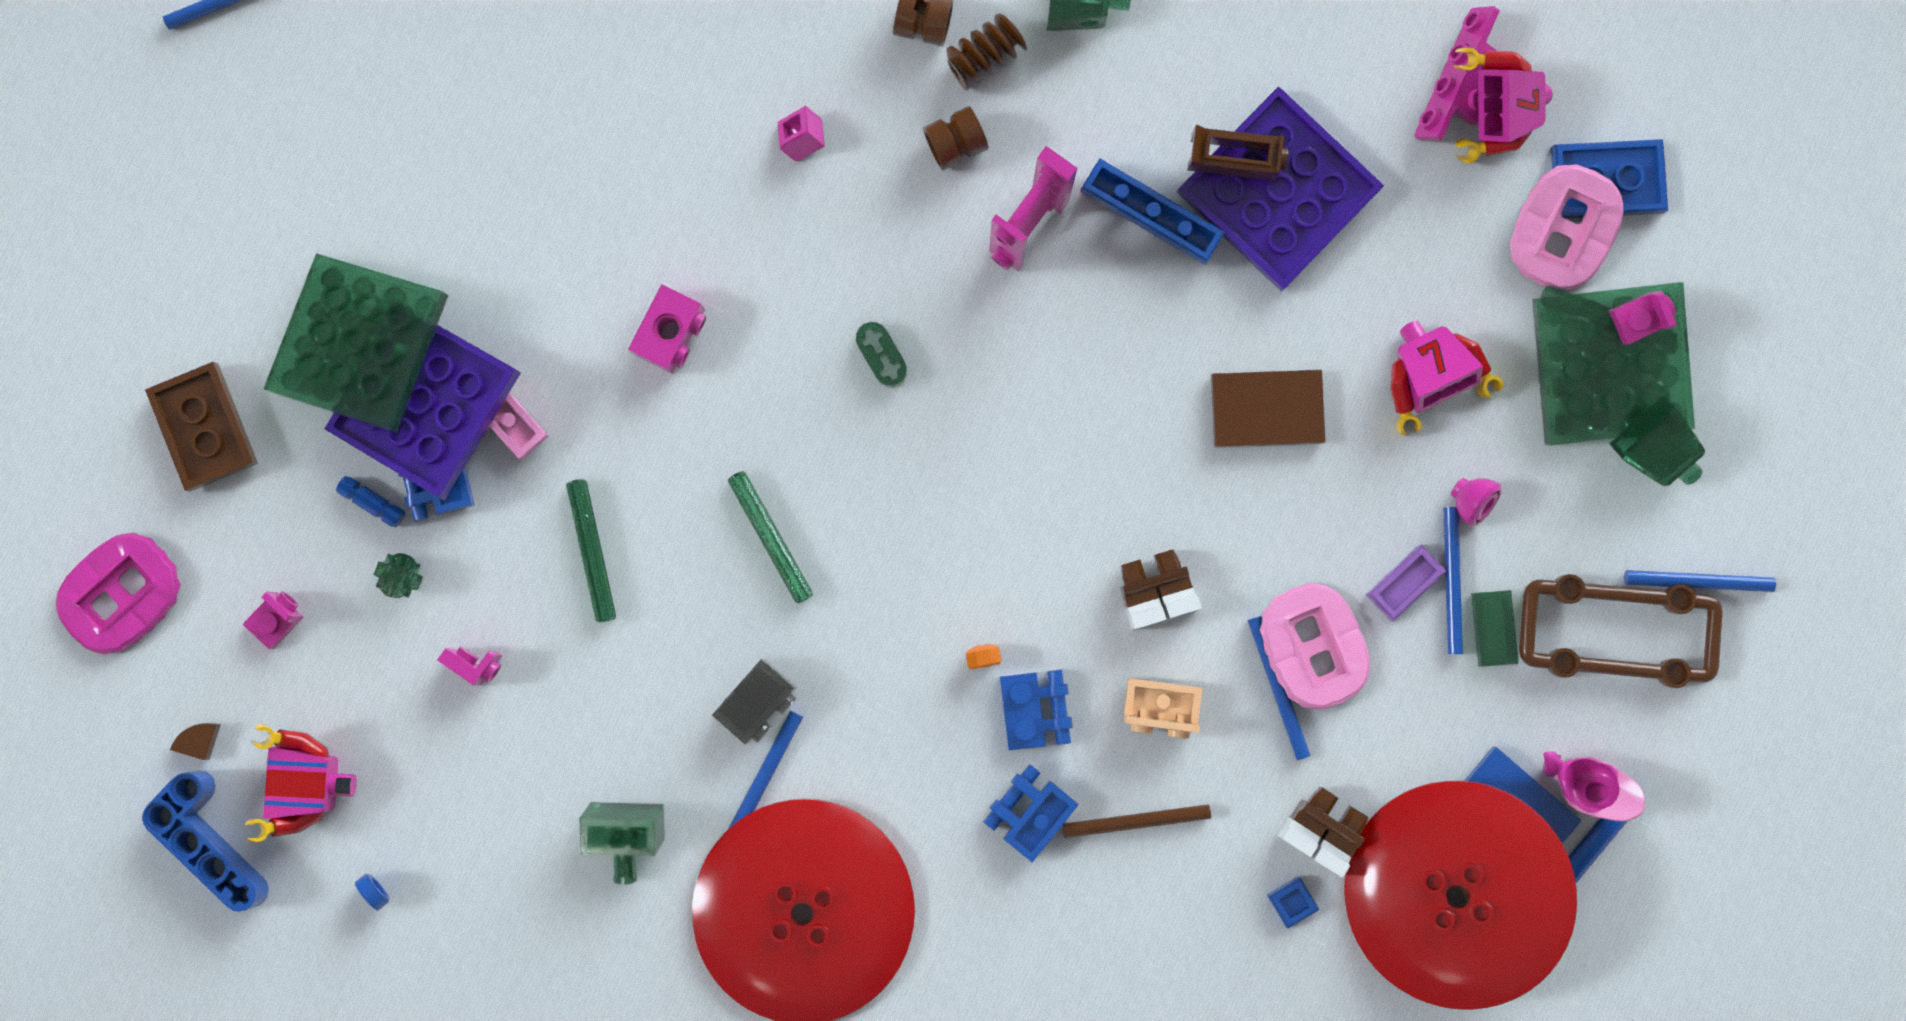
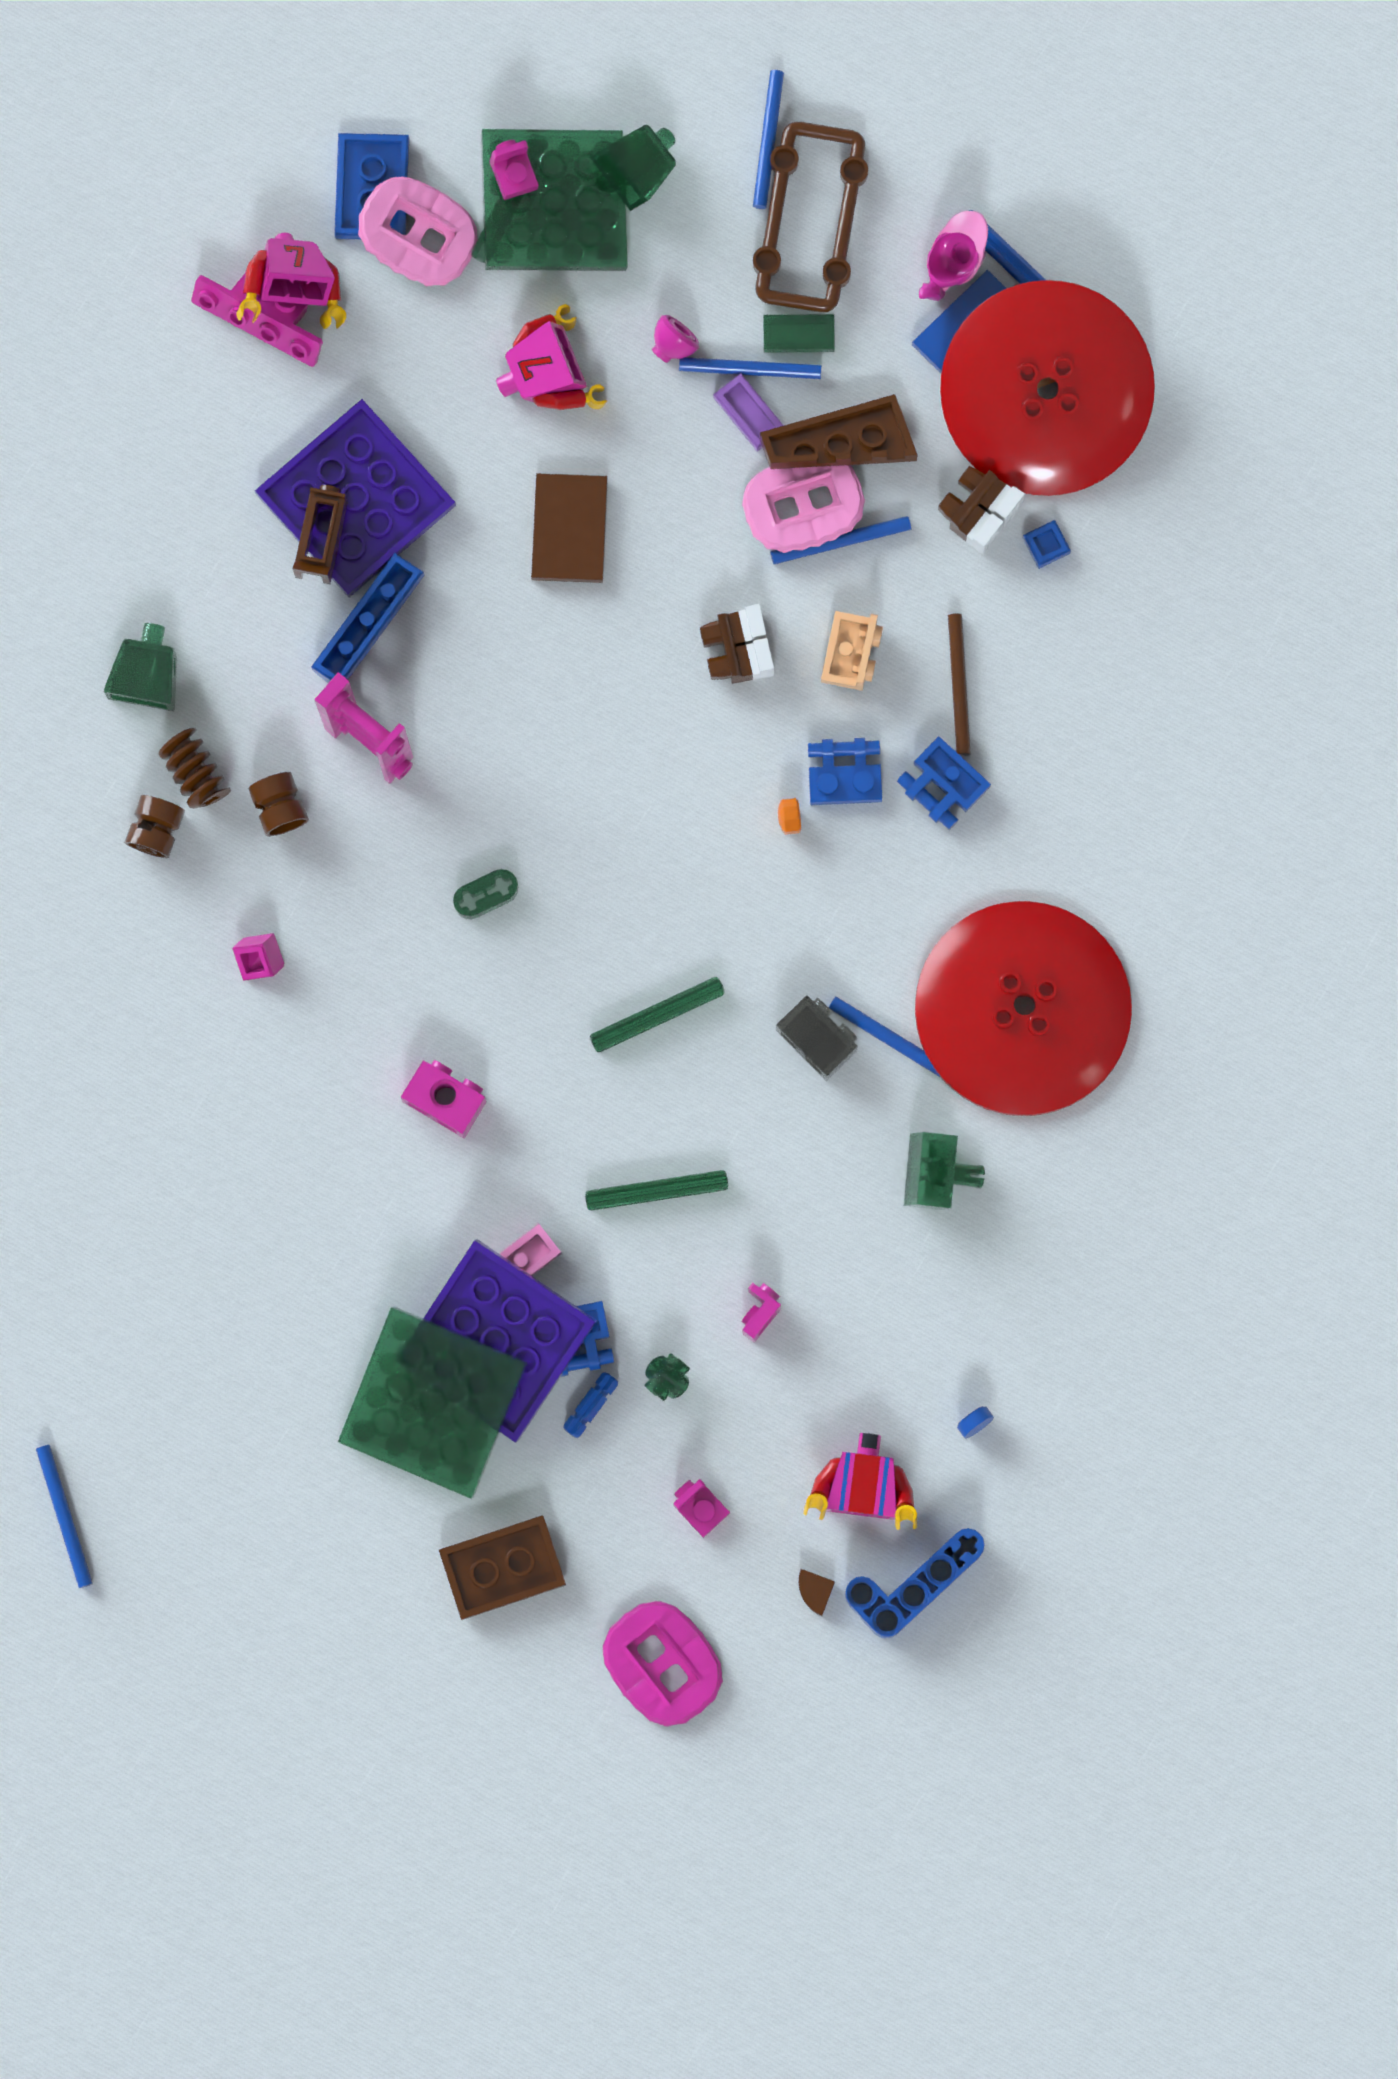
camera: 85 degrees left, 5 degrees down
none -> reddish brown wing [759,394,918,469]

